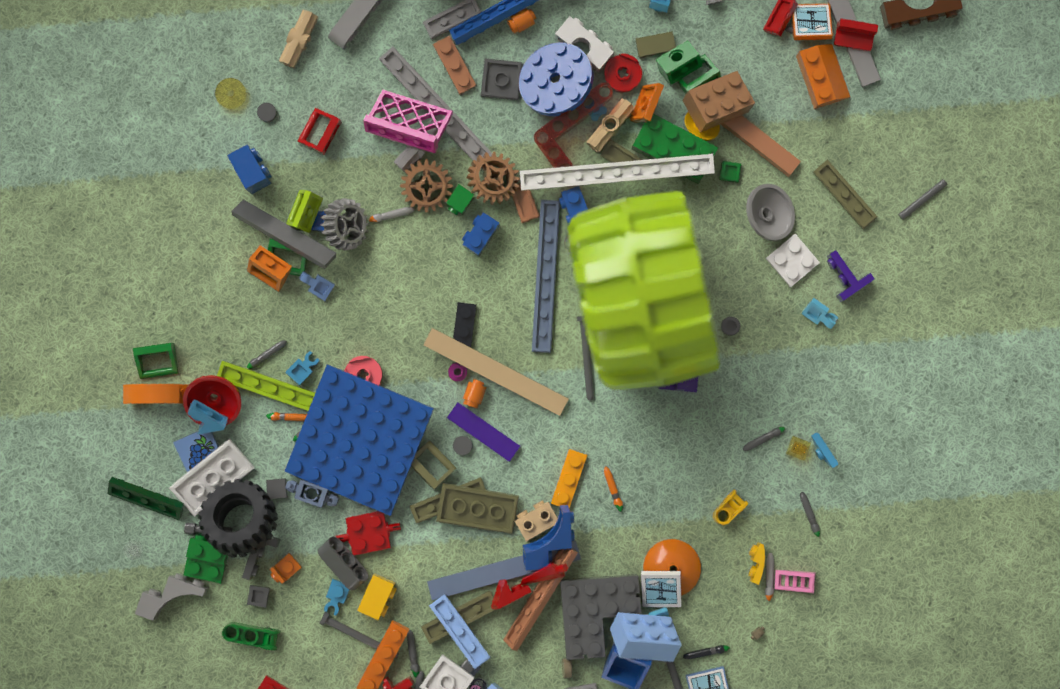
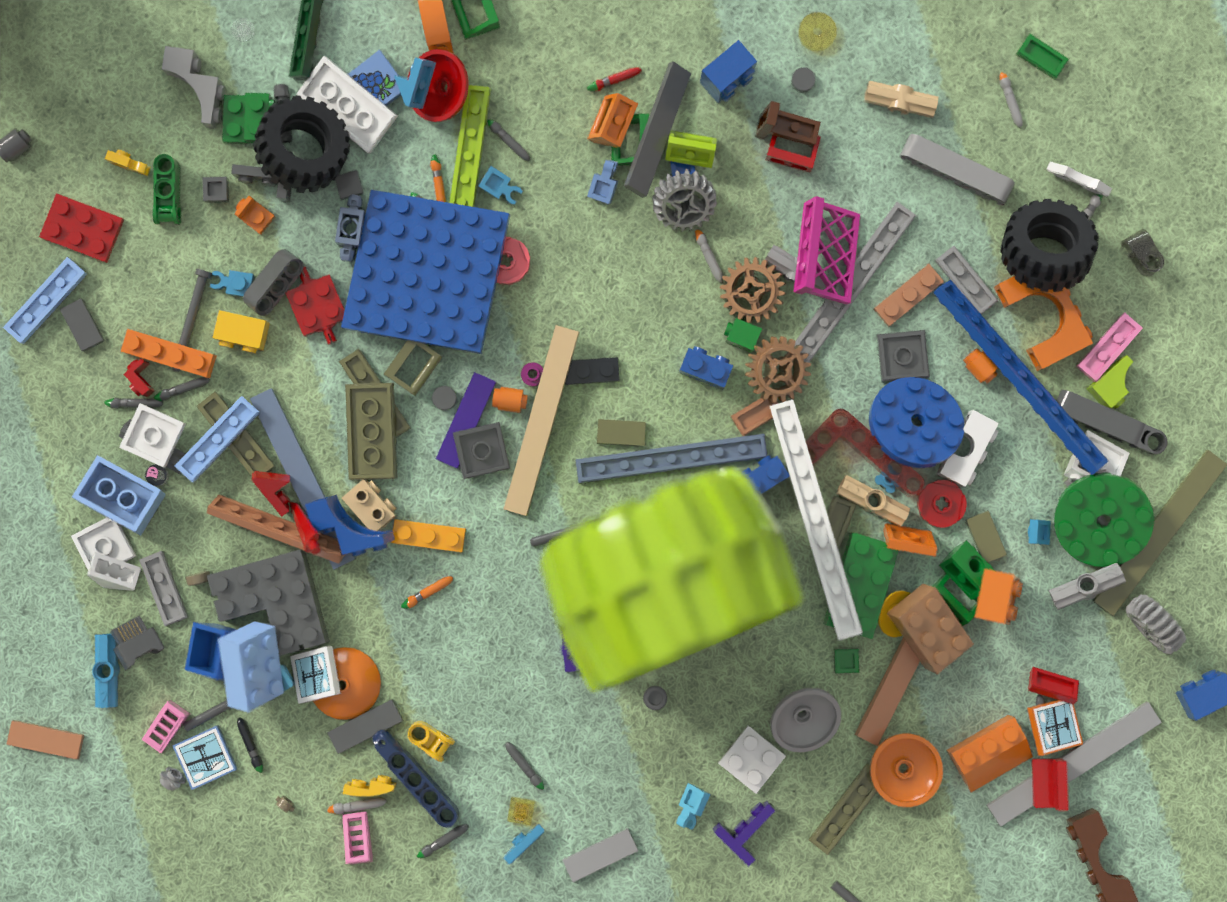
camera: 75 degrees right, 0 degrees up
none -> yellow plate [105,149,151,176]
none -> dark grey tile [327,699,403,754]
none -> dark blue piece [372,730,459,828]
none -> dark grey tile [452,422,510,479]
none -> light grey tile [562,828,638,882]
none -> red piece [587,67,642,91]
none -> olive tile [597,419,646,446]
none -> reddish brown bracket [755,101,821,147]
none -> orange dish [870,733,943,807]
none -> orange slope [975,569,1023,625]

